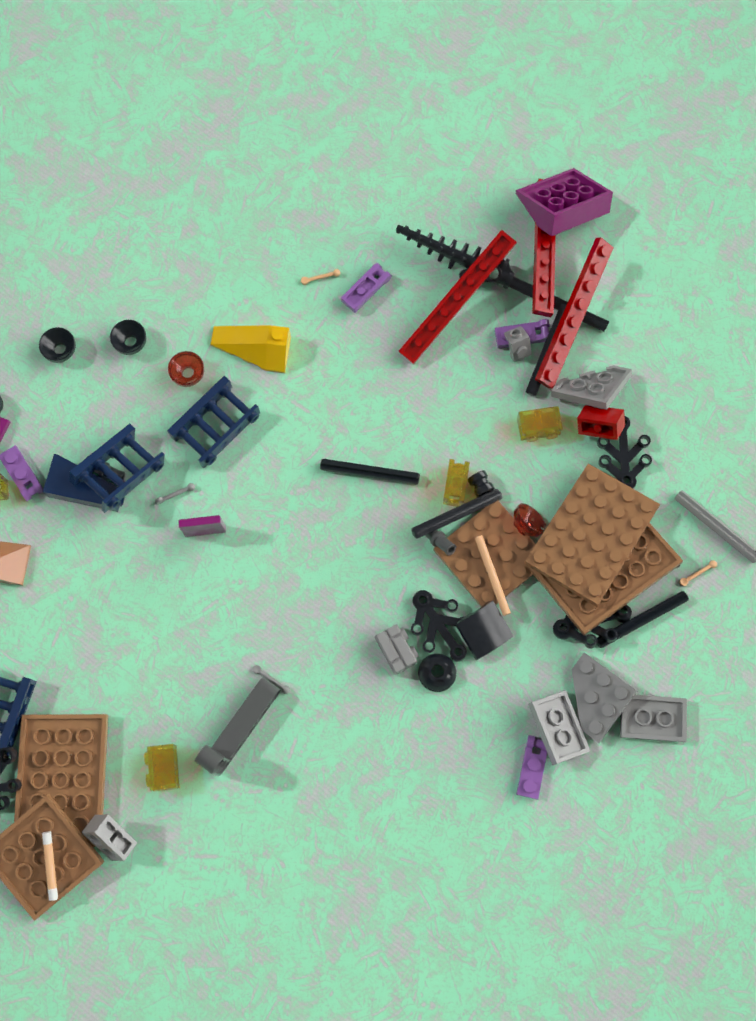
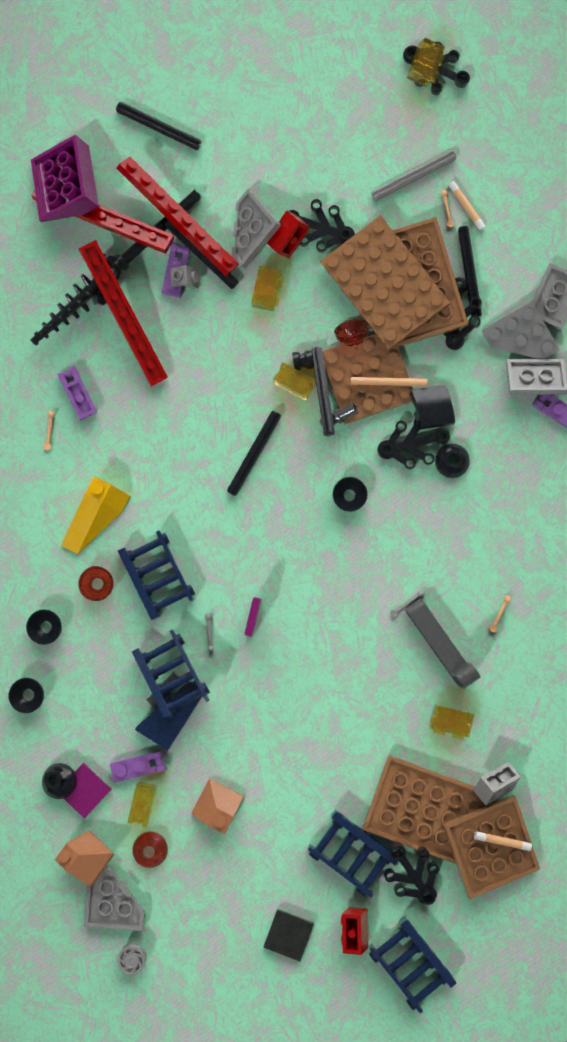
camera: 70 degrees left, 10 degrees up
light grey brick [375,624,419,675] -> none
none -> black axle [116,102,201,150]
none -> black piece [332,477,368,512]
none -> light nougat bar [448,181,486,231]
none -> light nougat hinge [489,596,511,632]

